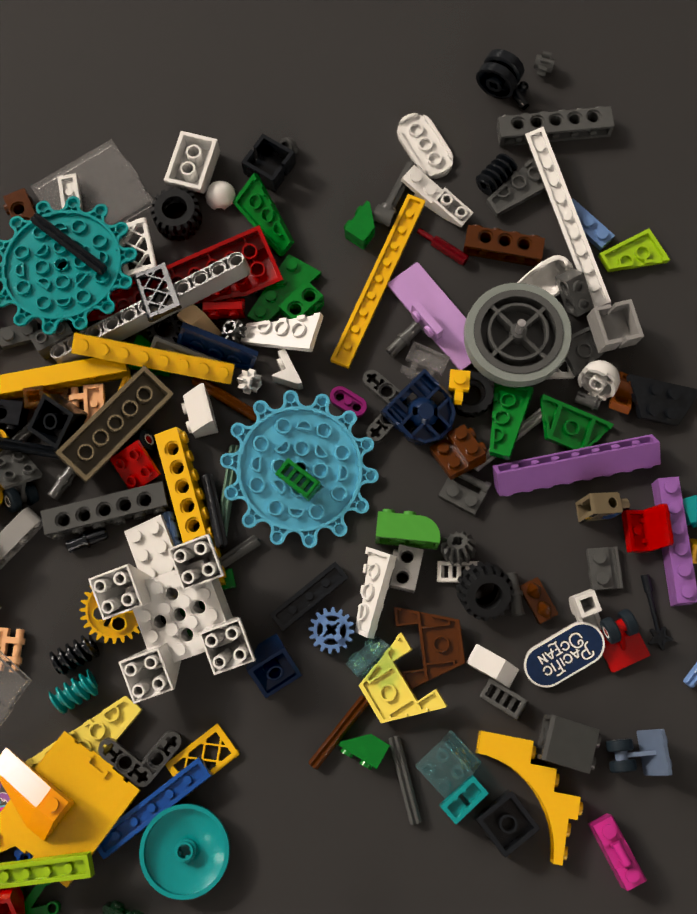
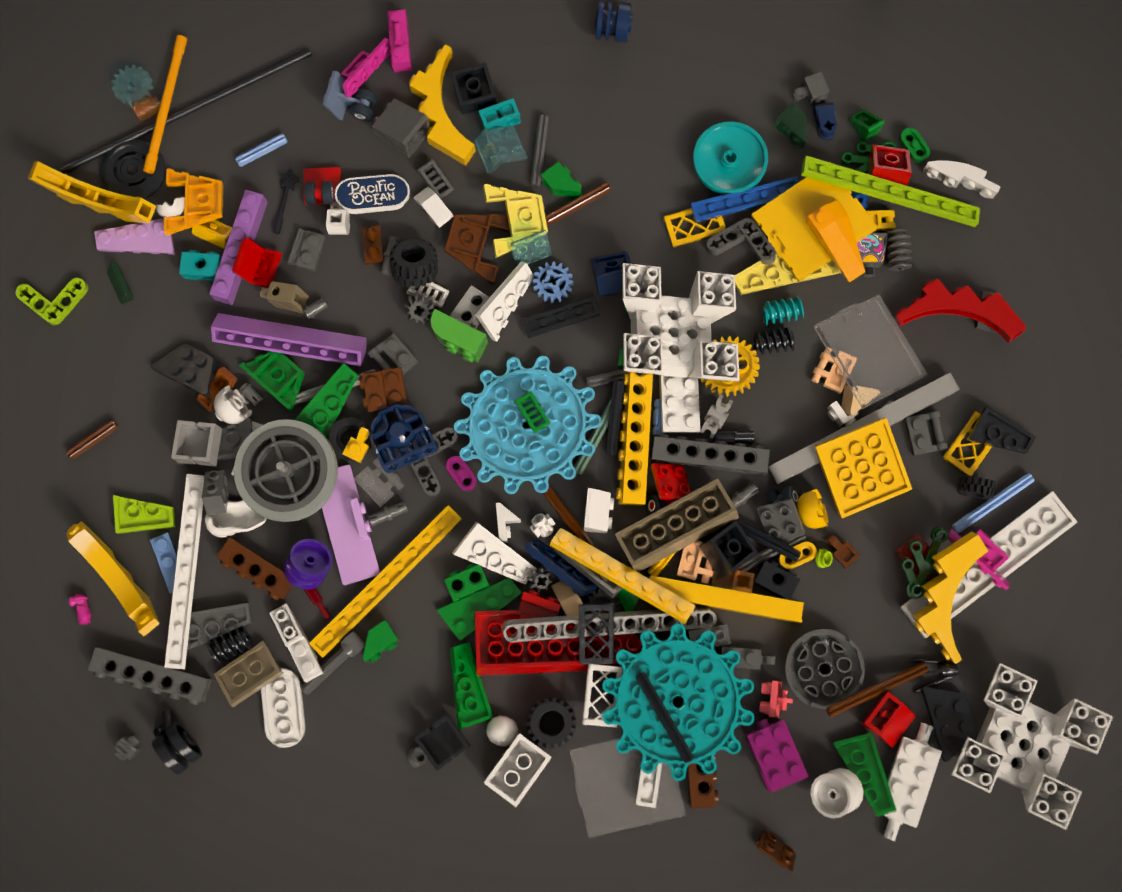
camera: 160 degrees left, 5 degrees up
none -> yellow arch [66,521,159,636]
none -> dark pink arm [69,594,92,625]
none -> dark tan plate [214,641,283,707]
none -> dark purple wheel [284,539,332,590]
none -> dark grey pin [302,297,328,319]
none -> dark pink bracket [341,38,391,98]
none -> light grey pin [700,394,733,439]

